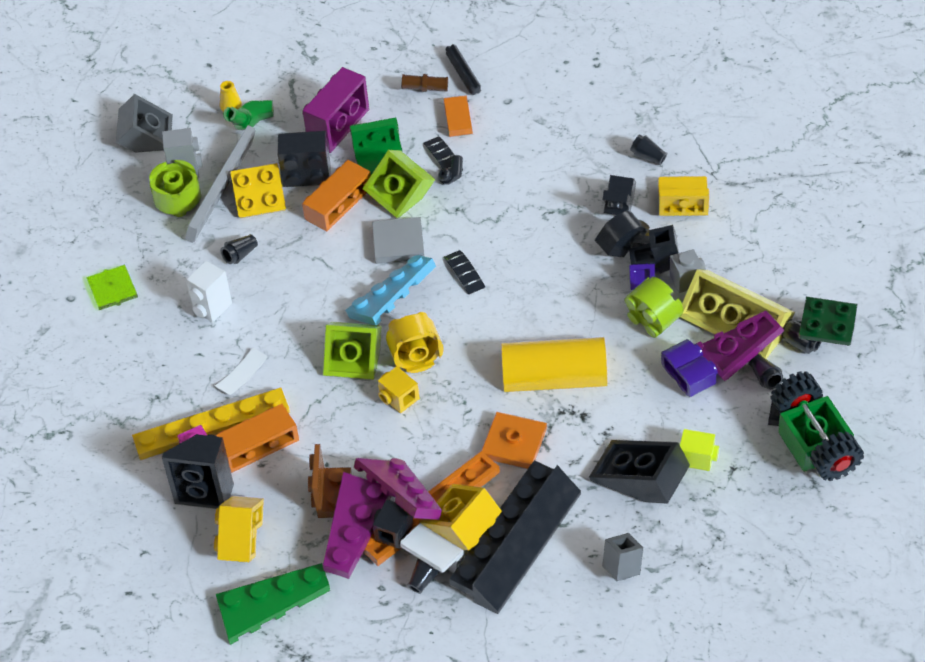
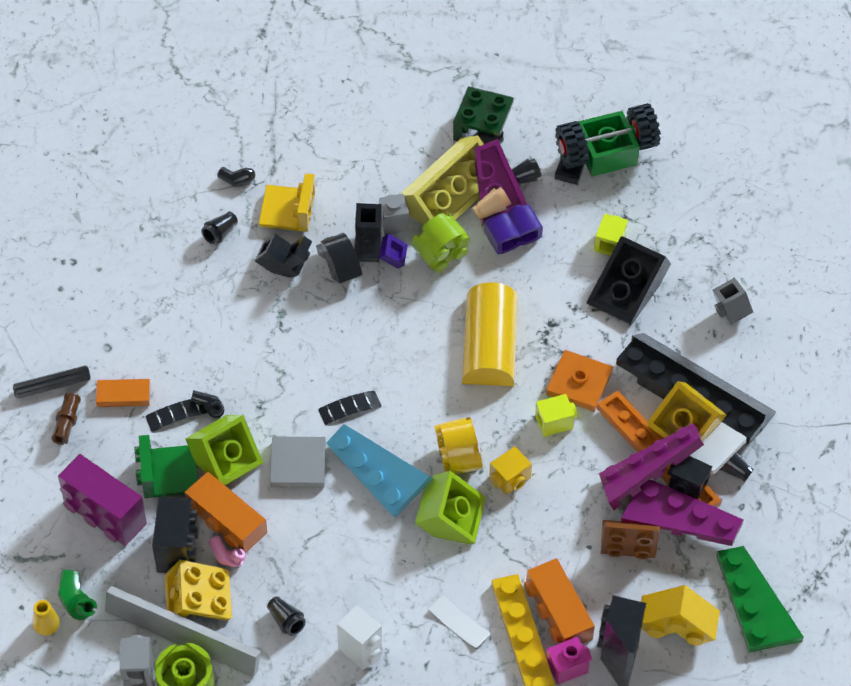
camera: 90 degrees left, 5 degrees up
none -> bright pink arm [208,536,246,567]
none -> black arm [217,167,256,187]
none -> light nougat cone [472,187,511,220]
none -> neon yellow brick [535,394,577,437]

